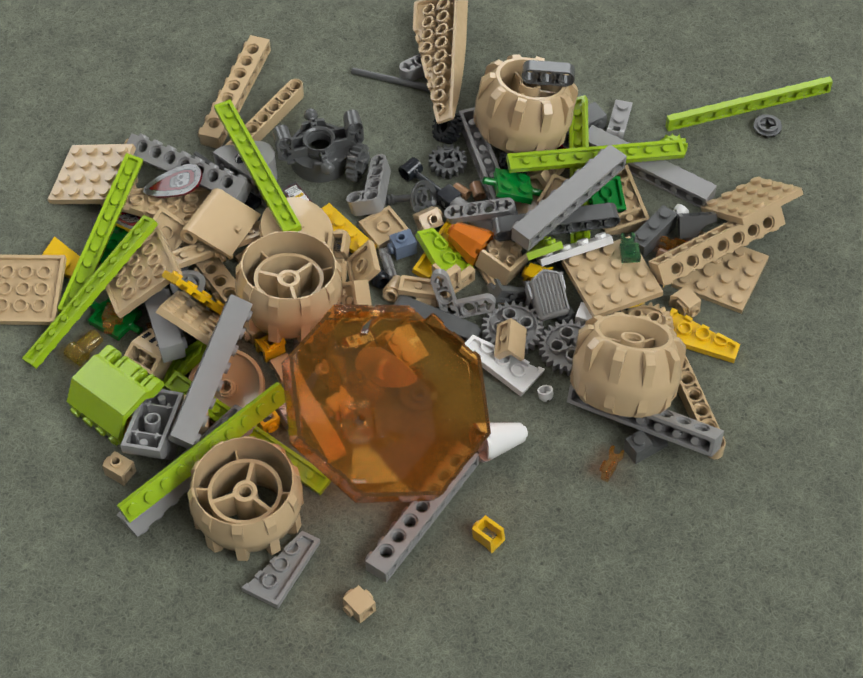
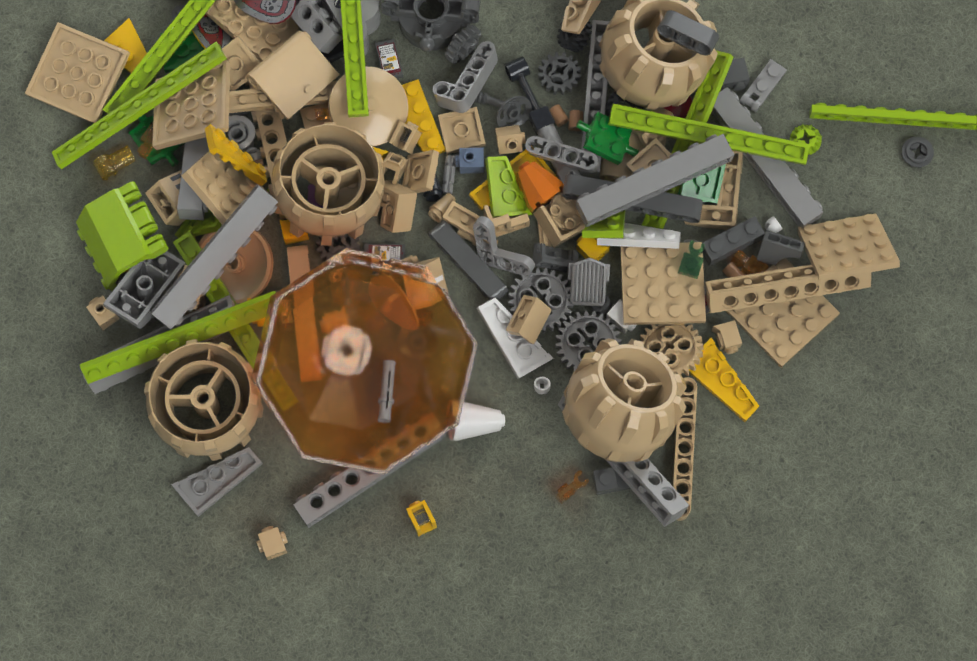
camera: 20 degrees right, 20 degrees up
none -> light grey pin [377,360,396,423]

